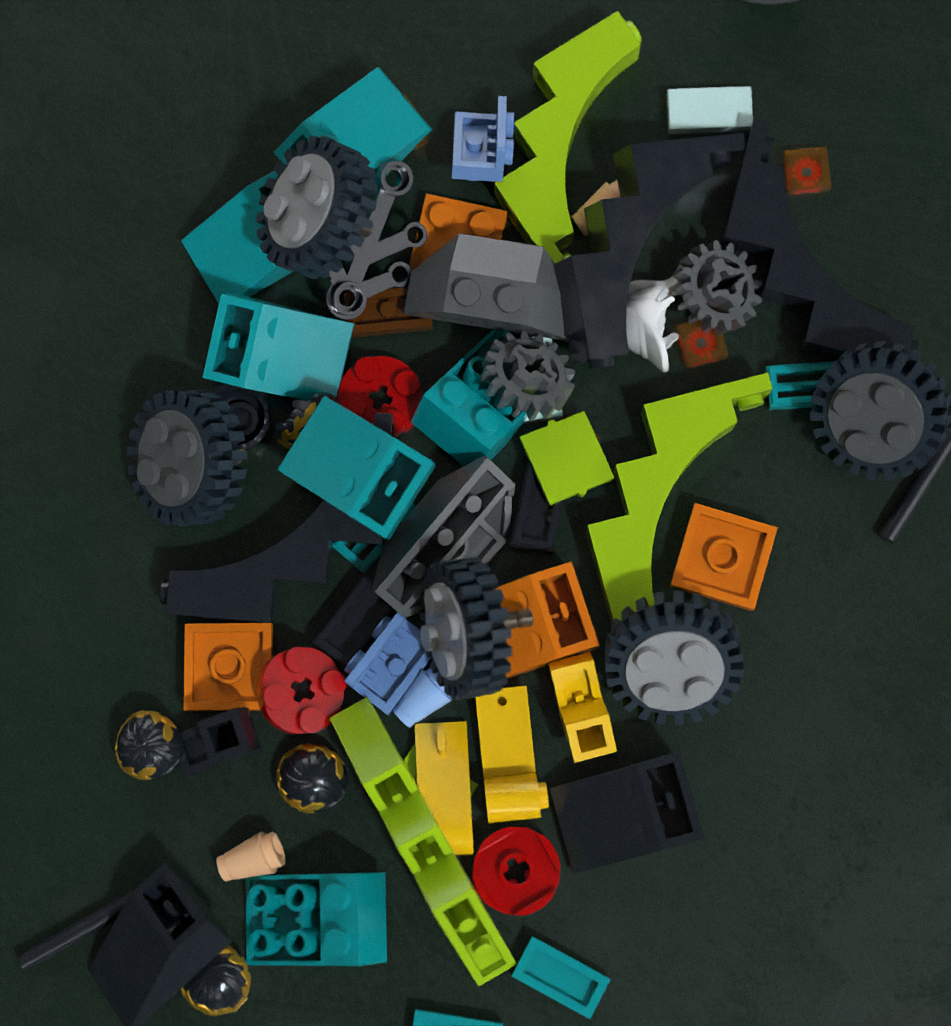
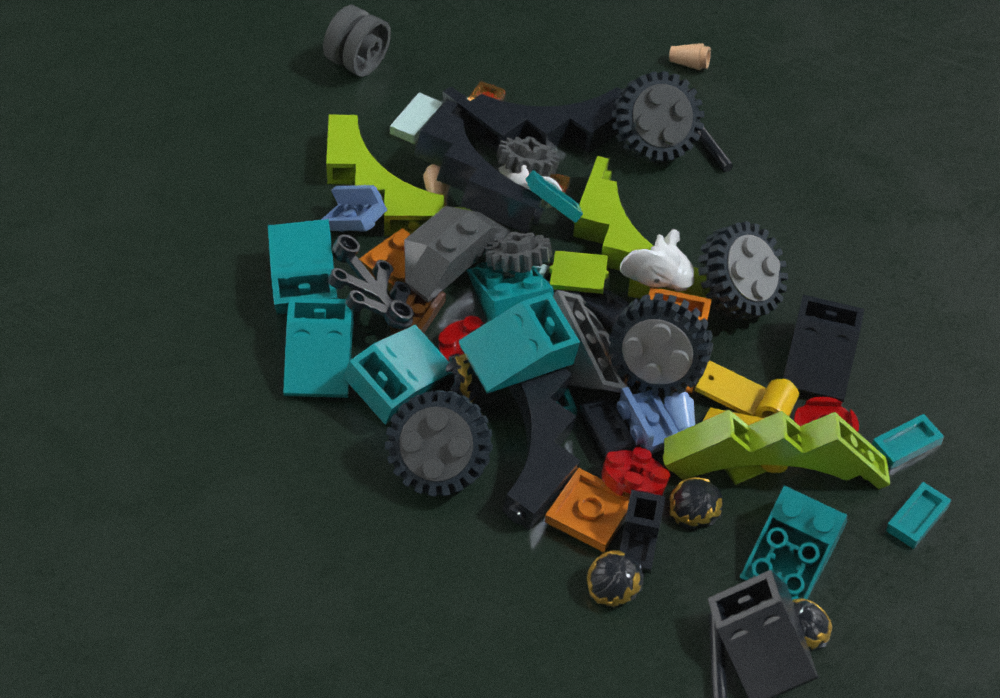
camera: 65 degrees left, 30 degrees down
light nougat cone [216,831,286,882] -> none
black wheel [256,136,378,279] -> none
yellow brick [548,652,617,763] -> none
orange plate [669,503,778,611] -> none
teal tile [765,361,835,410] -> none
none -> teal tile [526,170,583,223]
none -> white piece [620,229,694,292]

